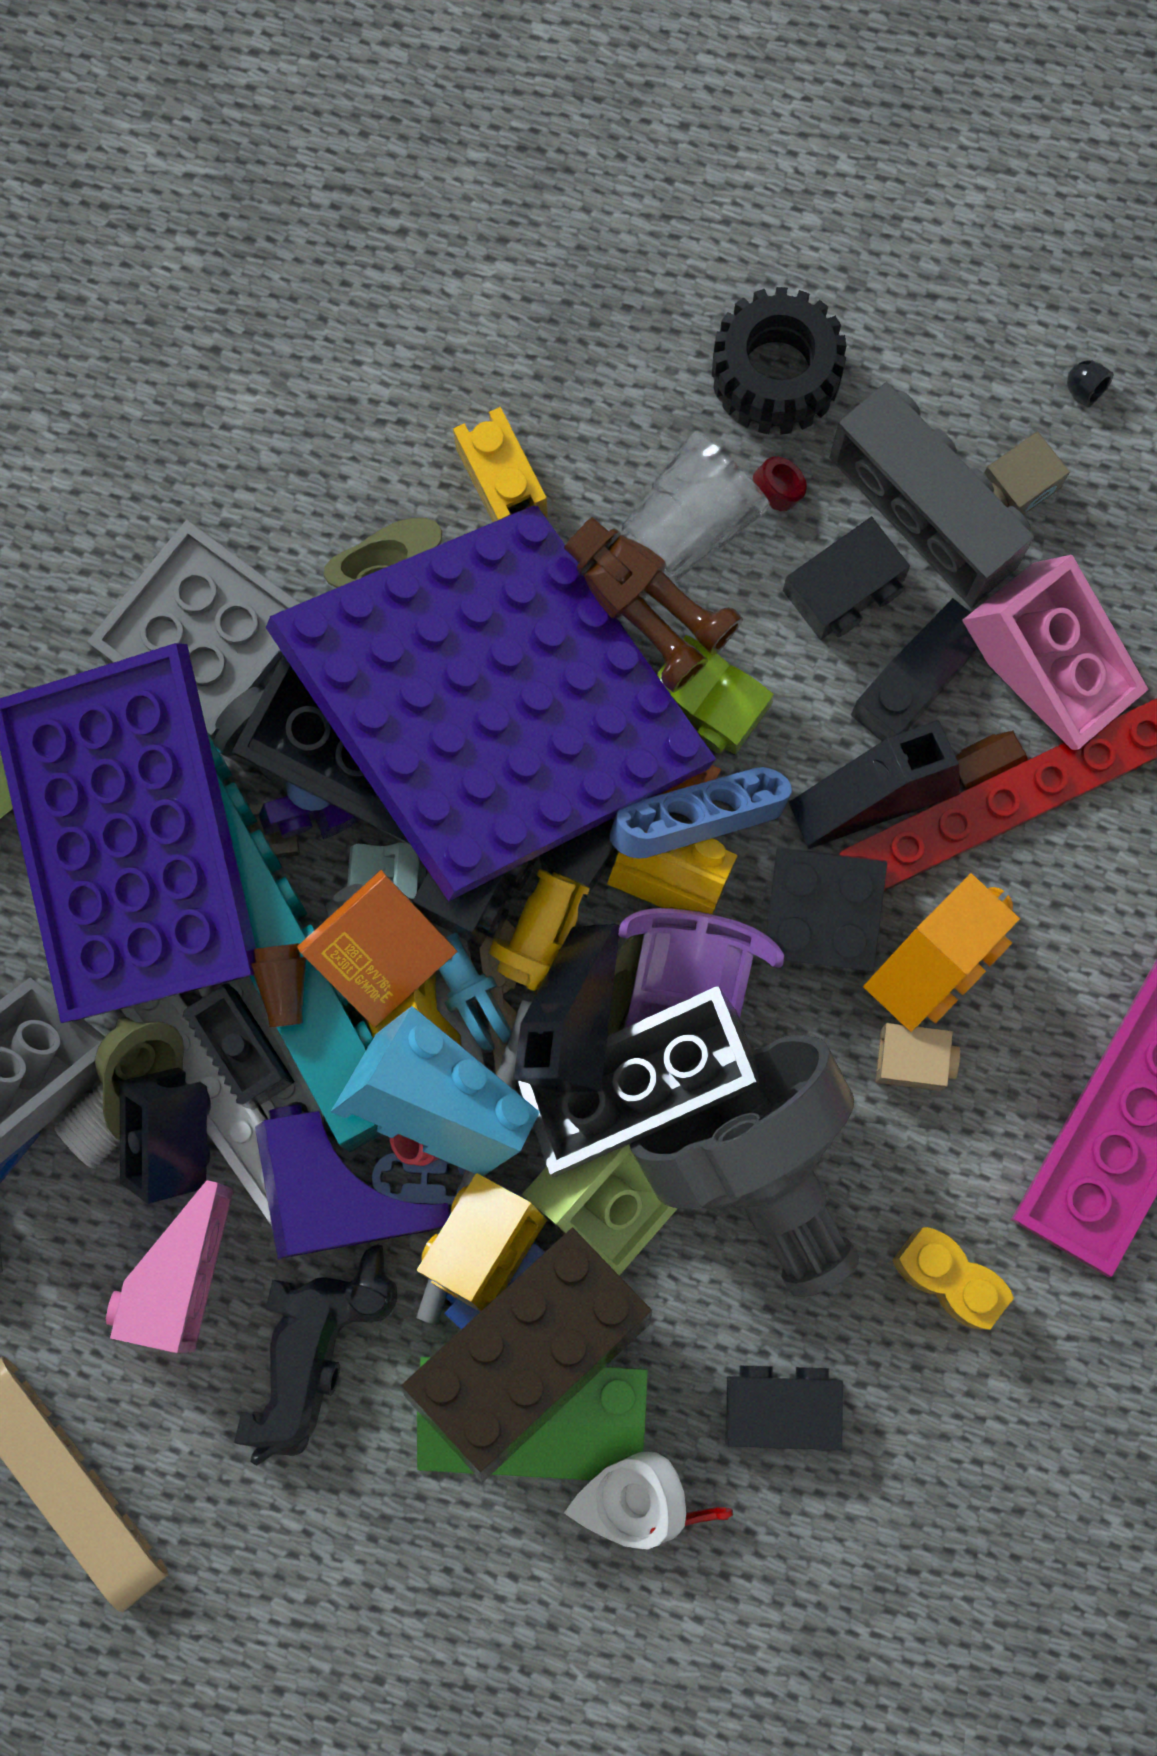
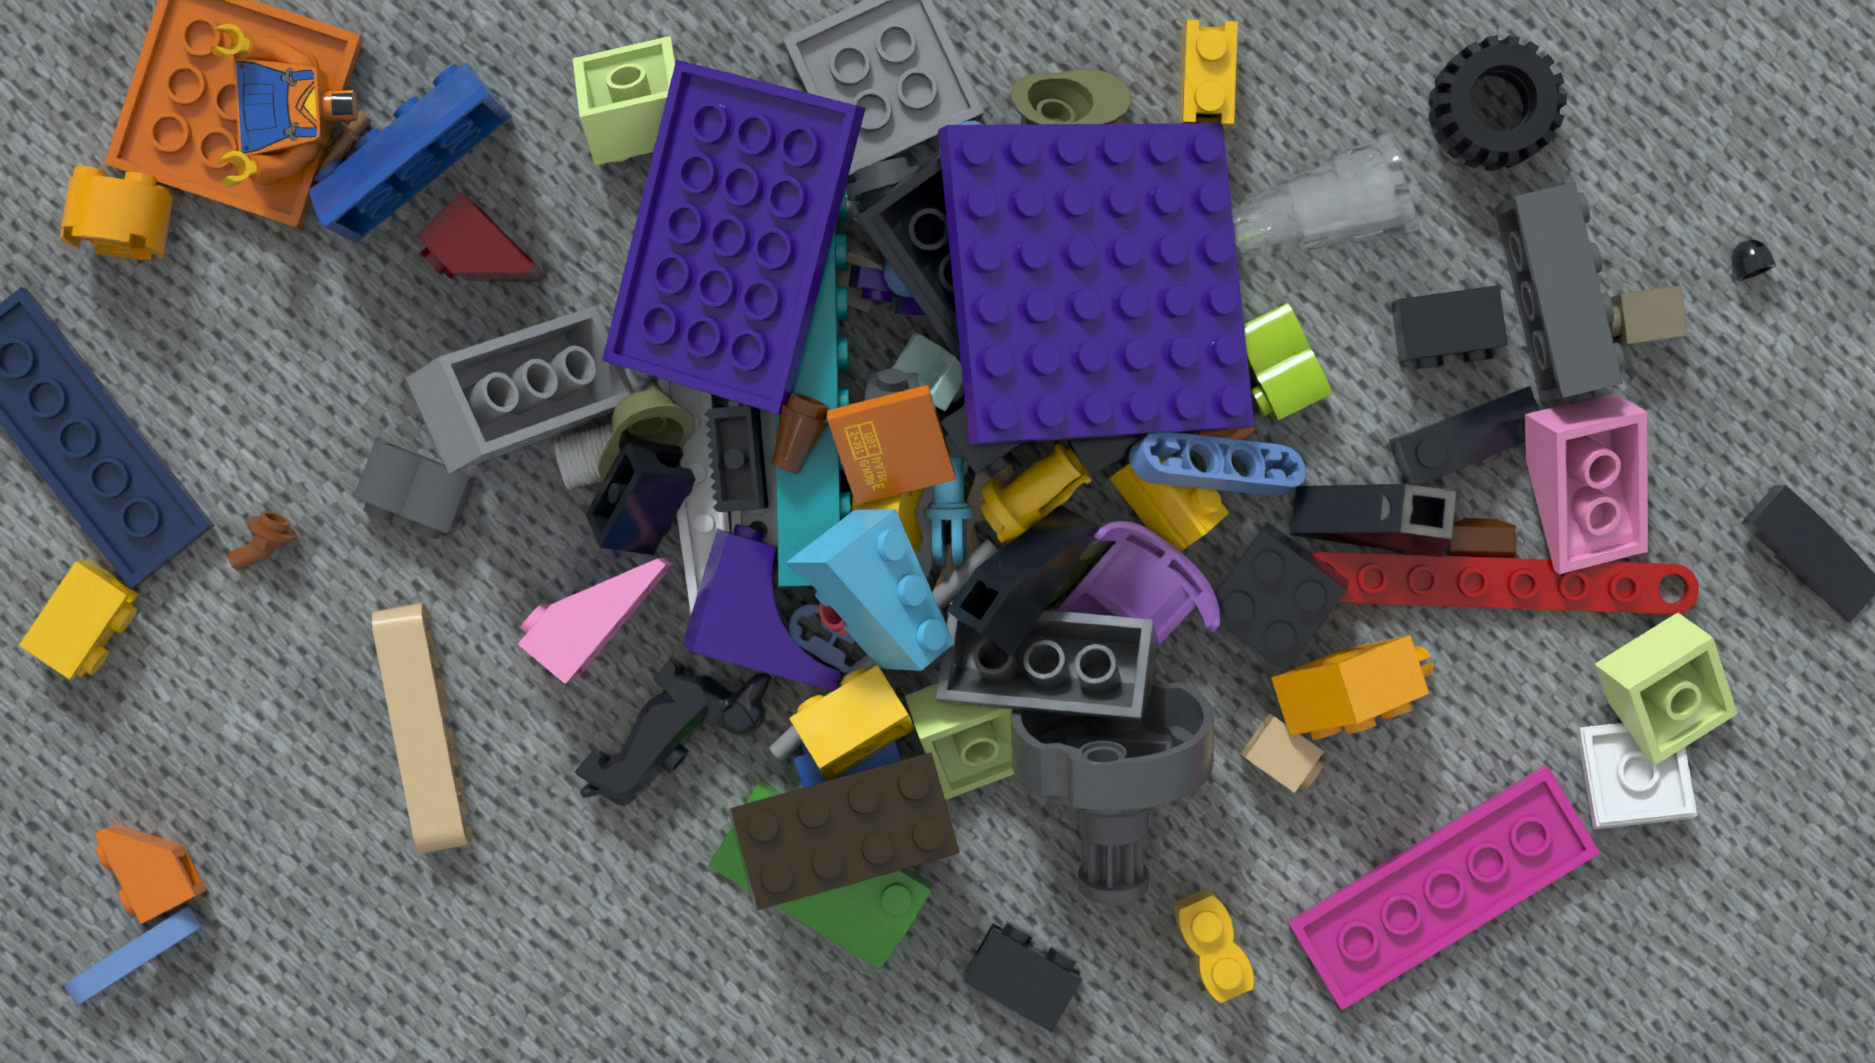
camera: 30 degrees right, 10 degrees up
reddish brown piece [564,517,743,693] -> none
white piece [564,1452,734,1550] -> none
dark red tile [752,456,807,511] -> none

